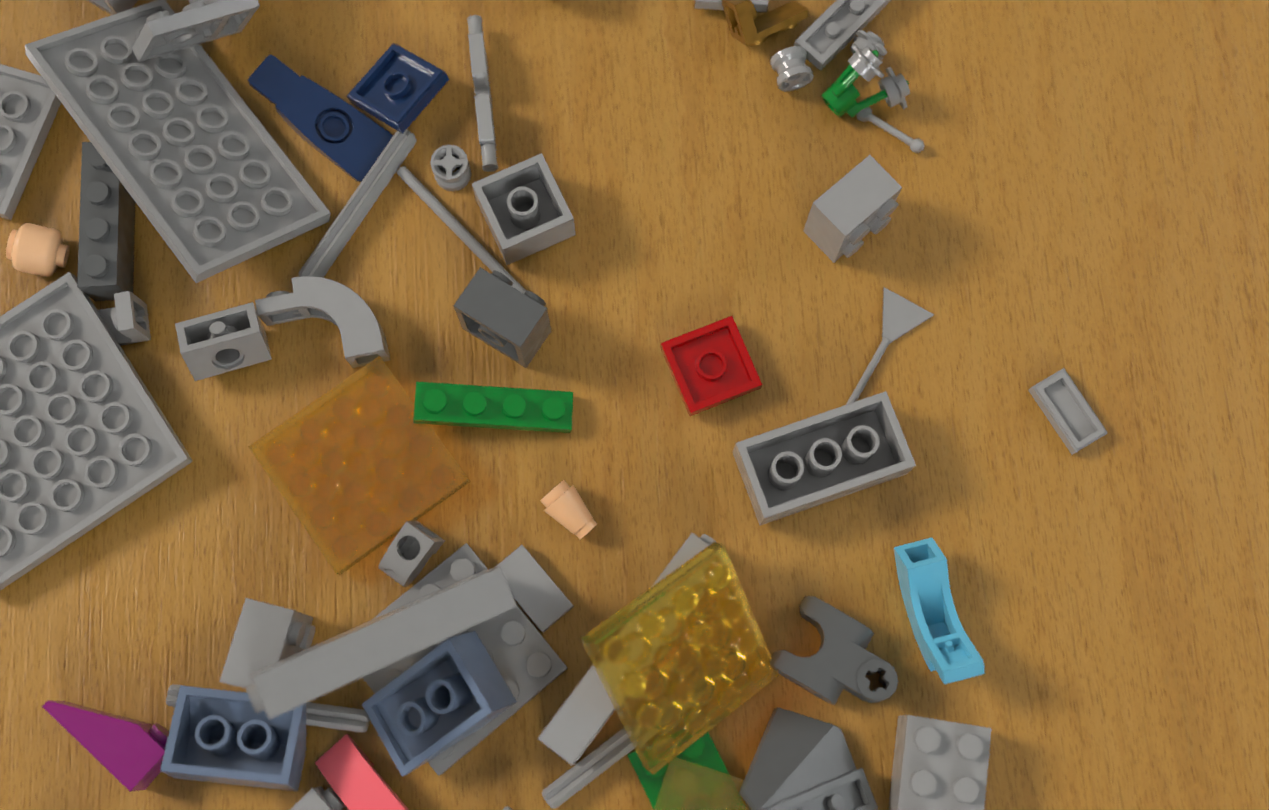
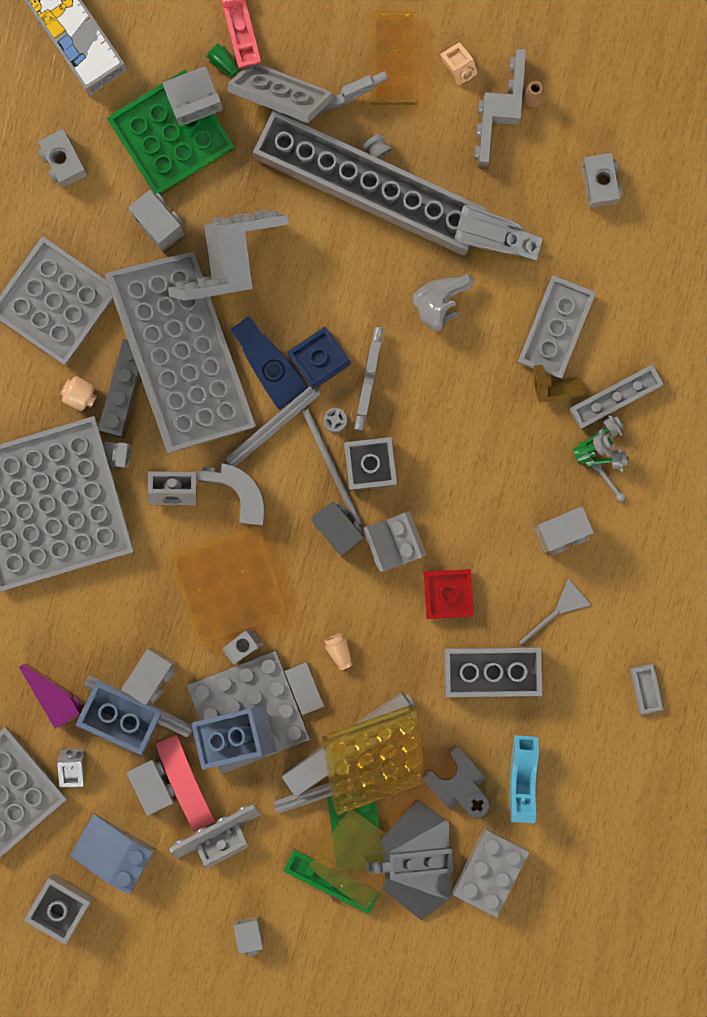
camera: 20 degrees right, 10 degrees up
light grey brick [245,567,517,720] -> none
green plate [413,381,573,433] -> none
light grey wheel [770,46,814,91] -> none
none -> light grey bracket [363,511,427,572]

